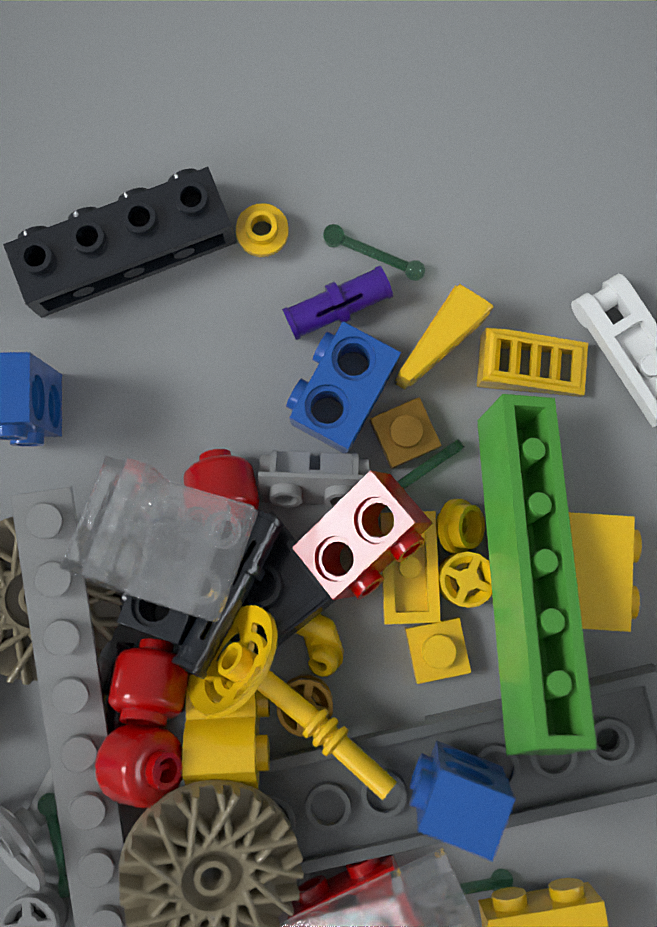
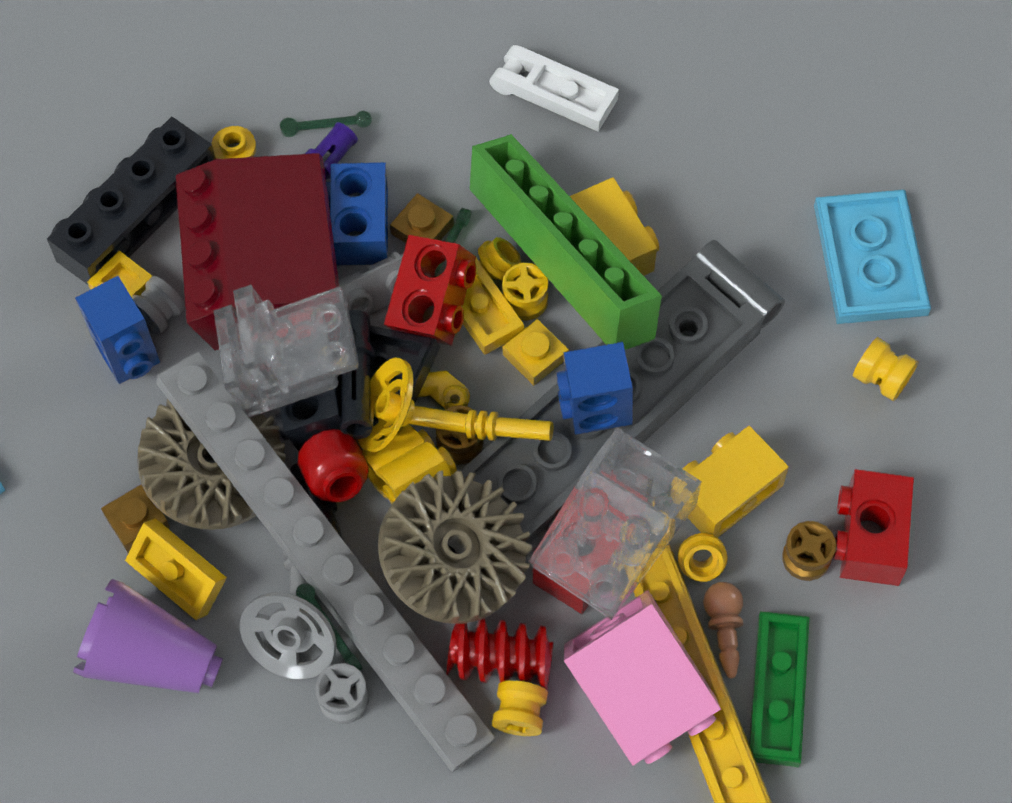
camera: 30 degrees left, 20 degrees down
red head [95,724,183,808] -> none
yellow slope [395,283,494,390] -> none
yellow slope [476,328,588,397] -> none
none -> yellow plate [87,251,152,297]
none -> light grey wheel [132,276,186,335]
none -> dark red slope [176,153,342,351]

